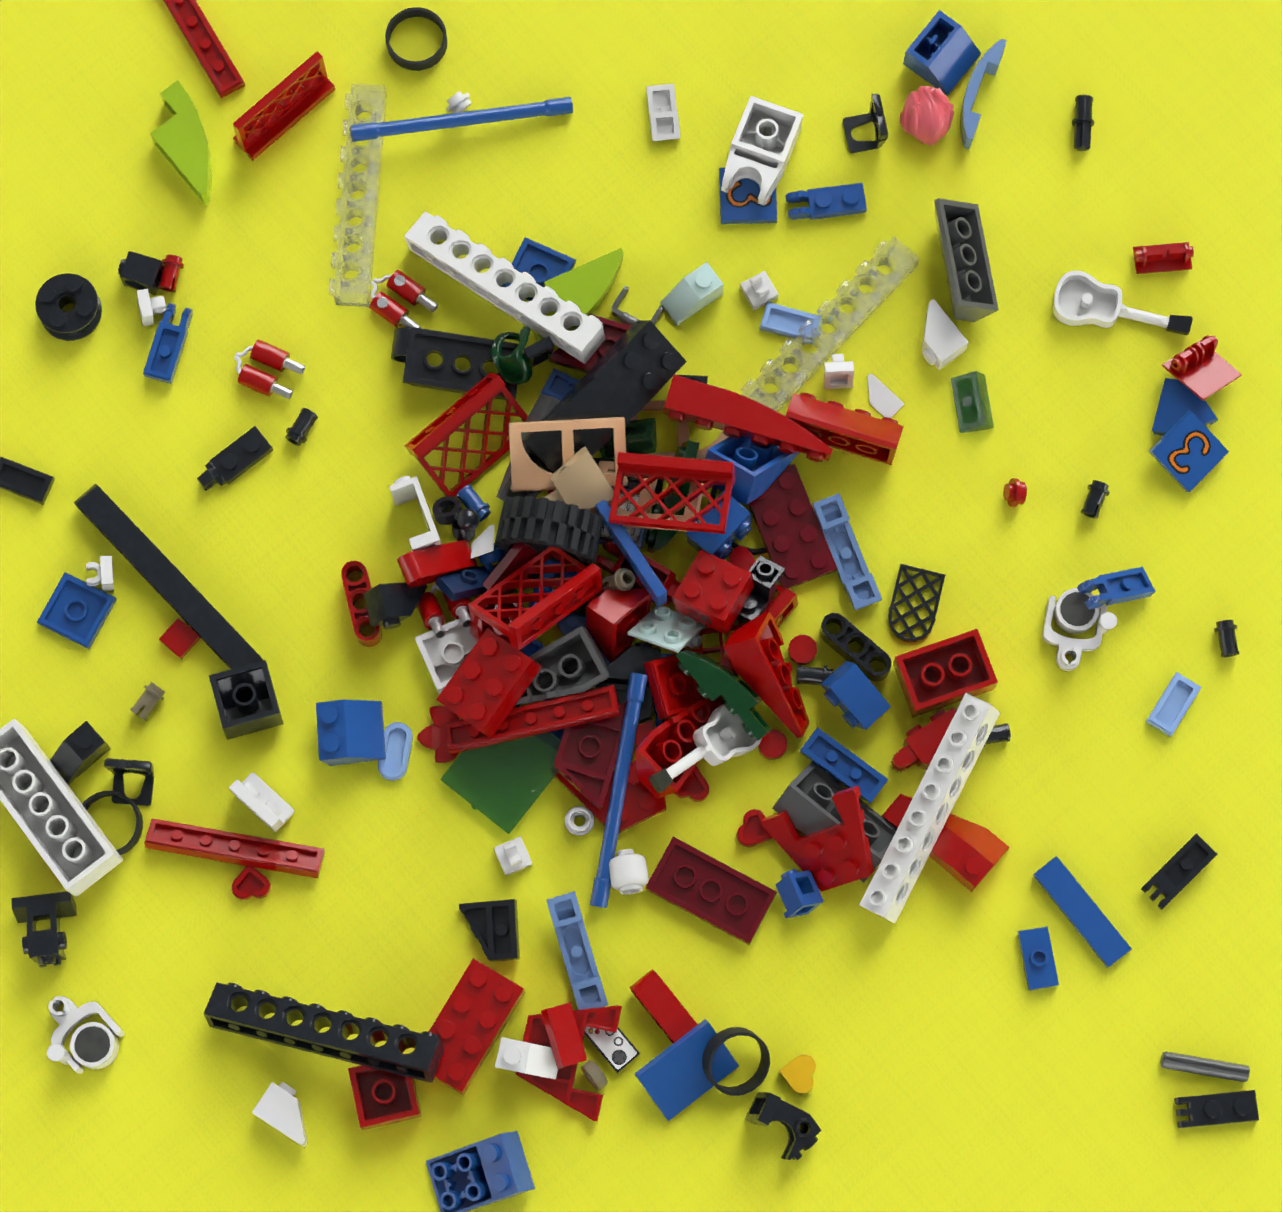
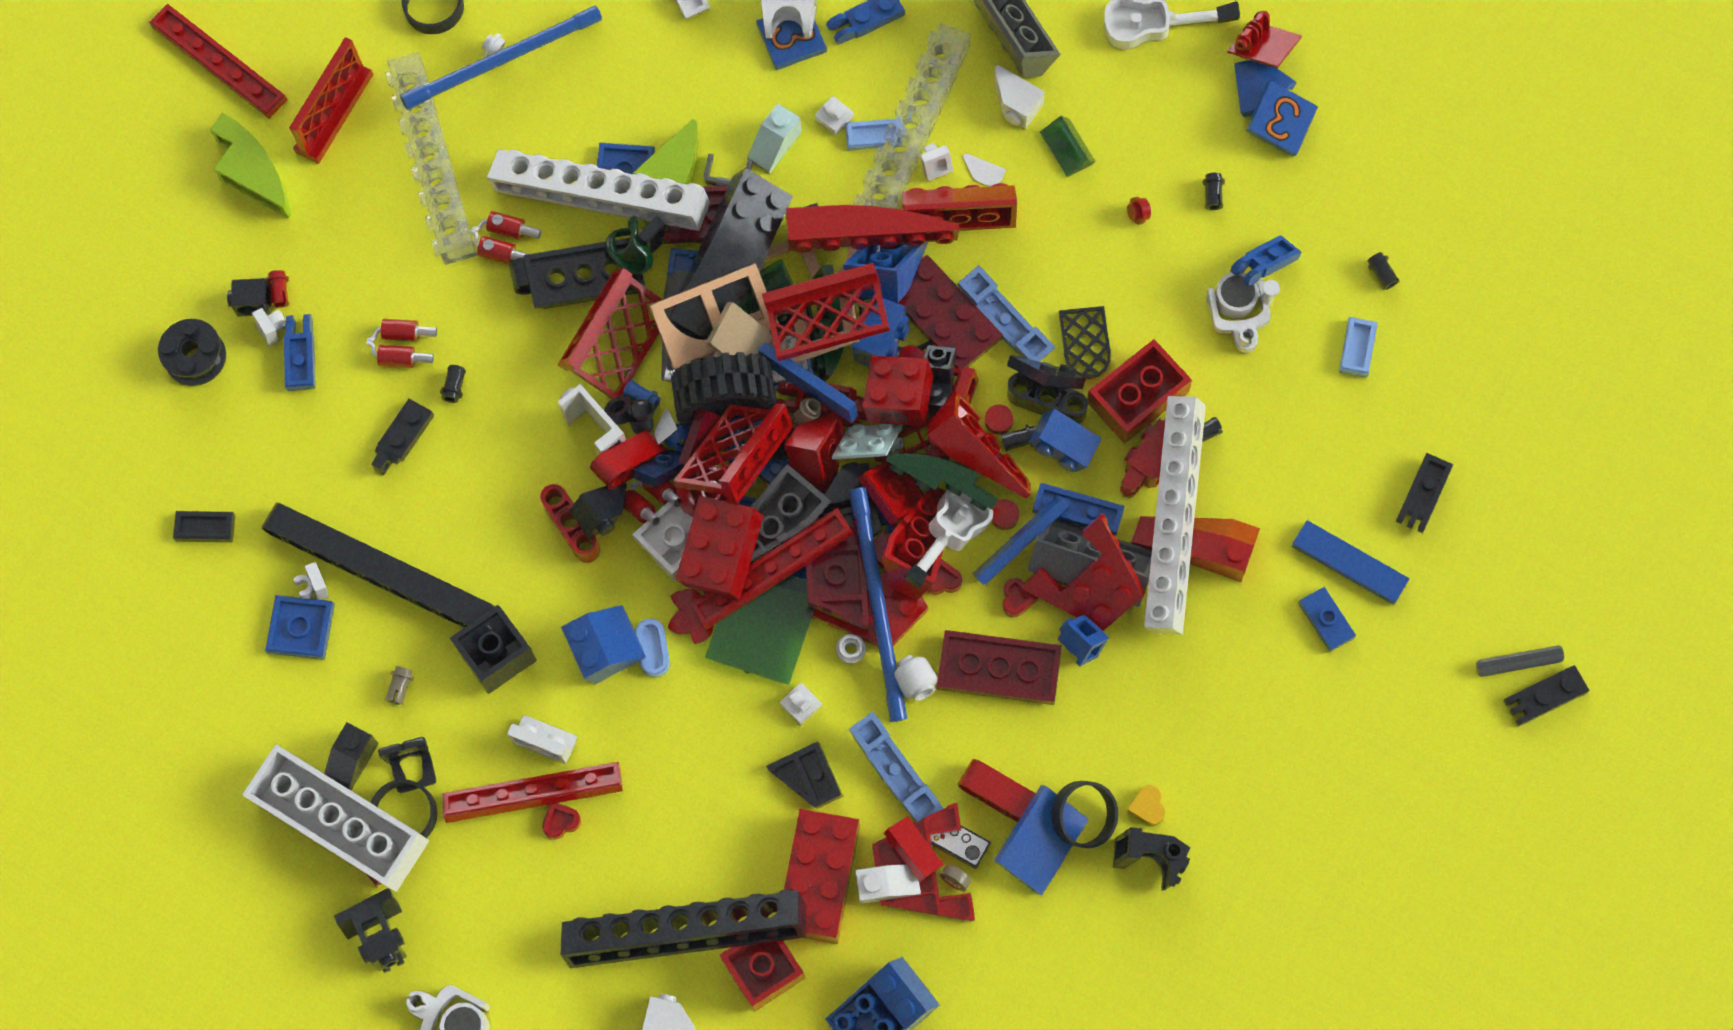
camera: 15 degrees left, 5 degrees down
red tile [159,618,201,660] -> none
none -> blue tile [972,495,1069,585]
none -> black wing [1007,355,1086,389]

